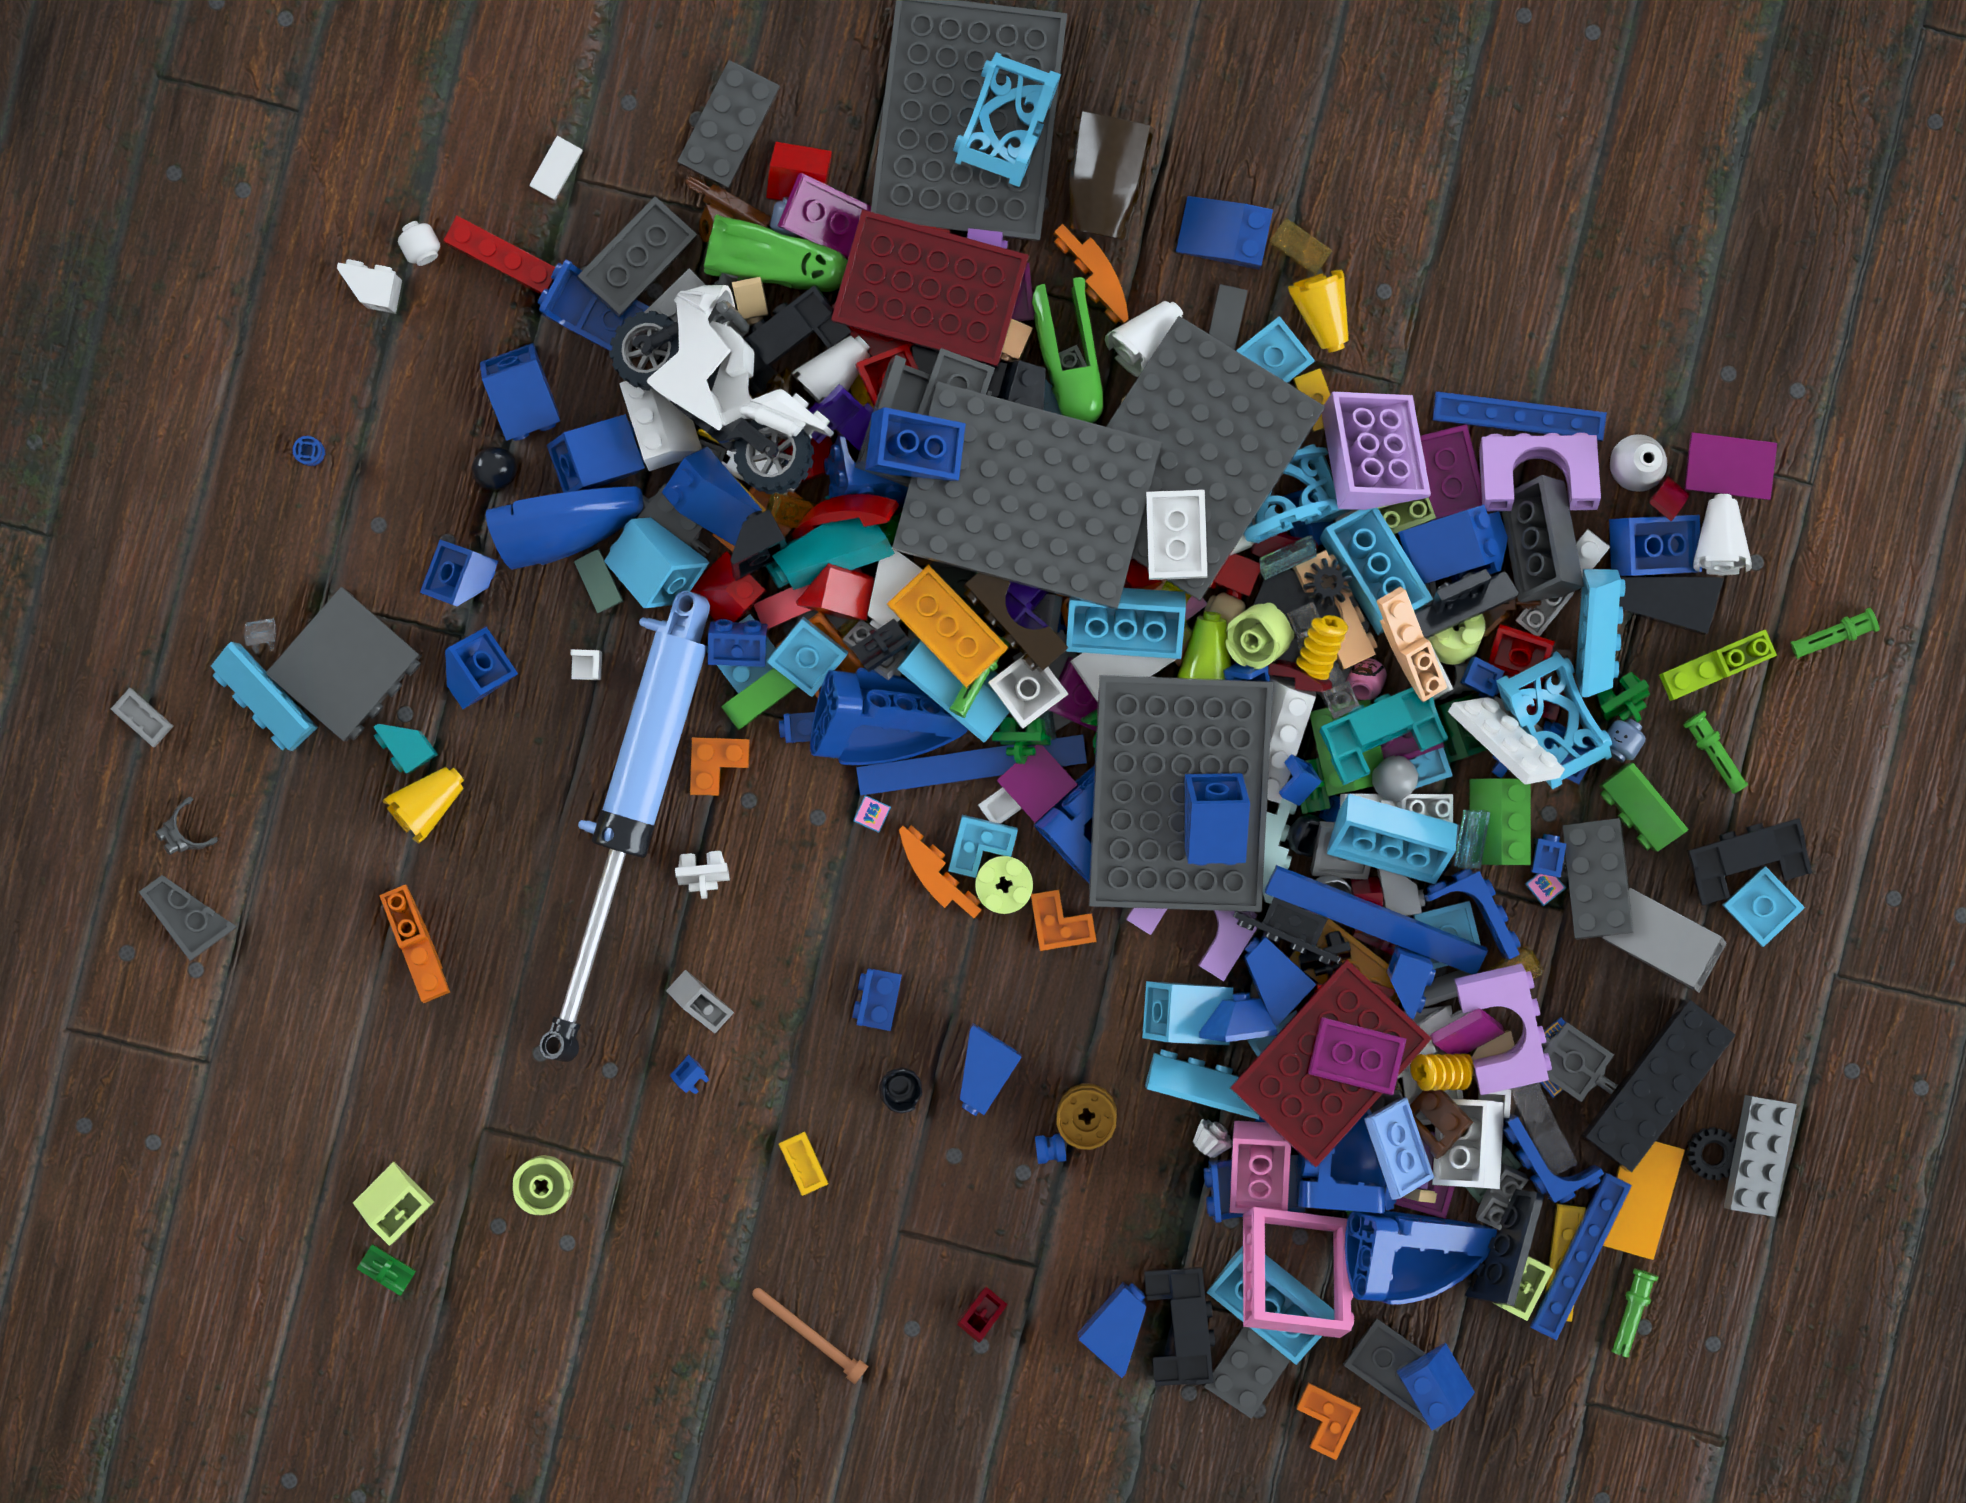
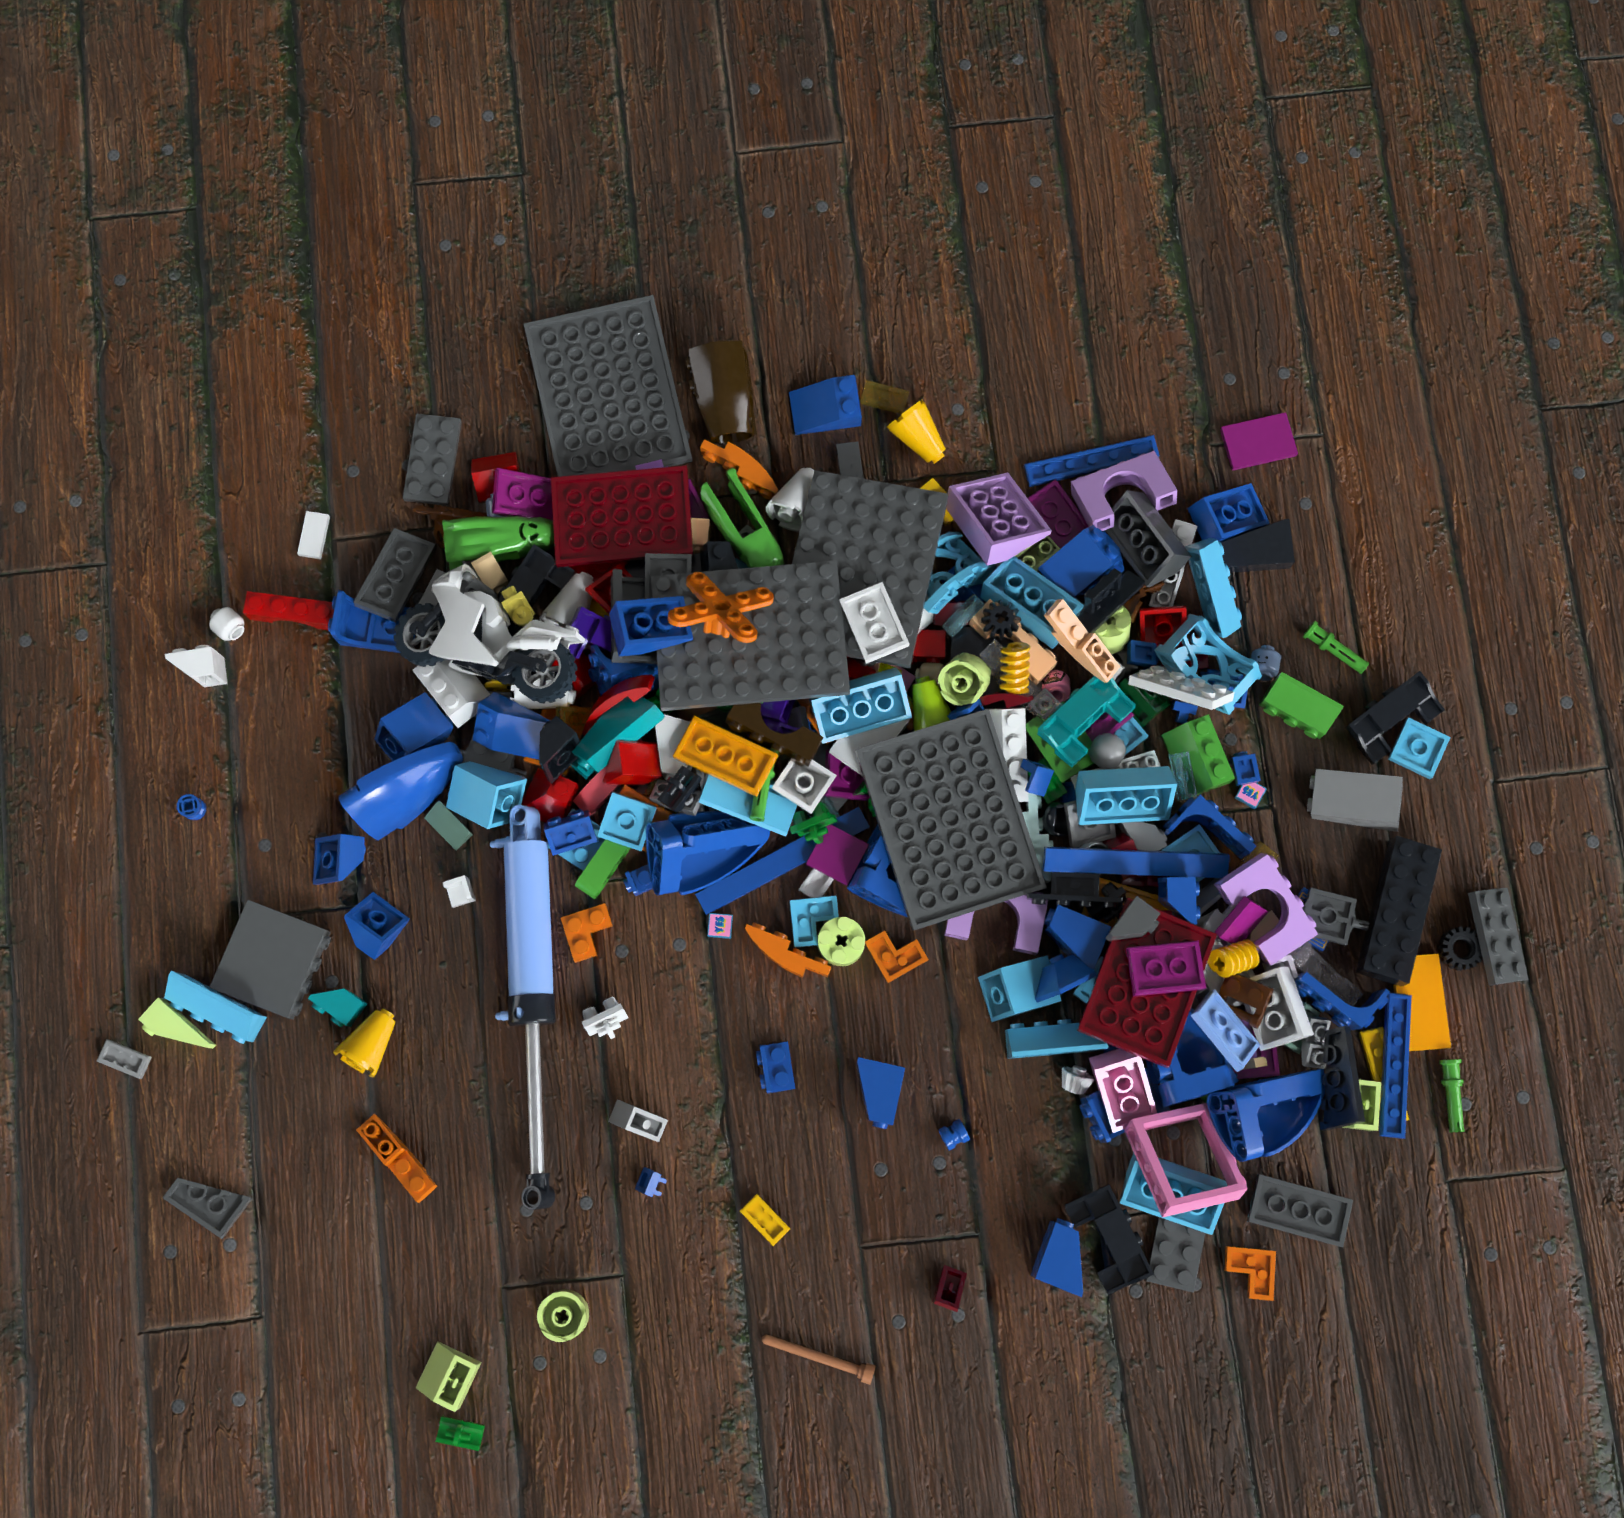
camera: 20 degrees left, 10 degrees down
dark grey helmet [155,797,218,855] -> none
clear tile [244,618,276,654] -> none
black hair [471,447,517,490] -> none
blue slope [480,343,560,441] -> none
black hair [879,1067,923,1114] -> none
medium azure fence [953,52,1061,187] -> none
pearl gold wheel [1056,1083,1117,1150] -> none
blue slope [1185,773,1250,866] -> none
medium azure plate [1236,316,1315,383] -> none
blue slope [1396,1342,1475,1430] -> none
dark grey plate [1563,818,1634,940] -> none
green hips [1597,672,1650,722] -> none
white cone [1610,435,1667,491] -> none
dark red slope [1649,476,1690,521] -> none
lime slope [1659,629,1777,701] -> none
white cone [1693,494,1752,576] -> none
bright green pin [1790,607,1880,659] -> none
none -> yellowish green slope [138,998,216,1049]
none -> light yellow hips [501,586,535,626]
none -> orange piece [667,572,774,643]
none -> dark grey slope [1105,896,1160,941]

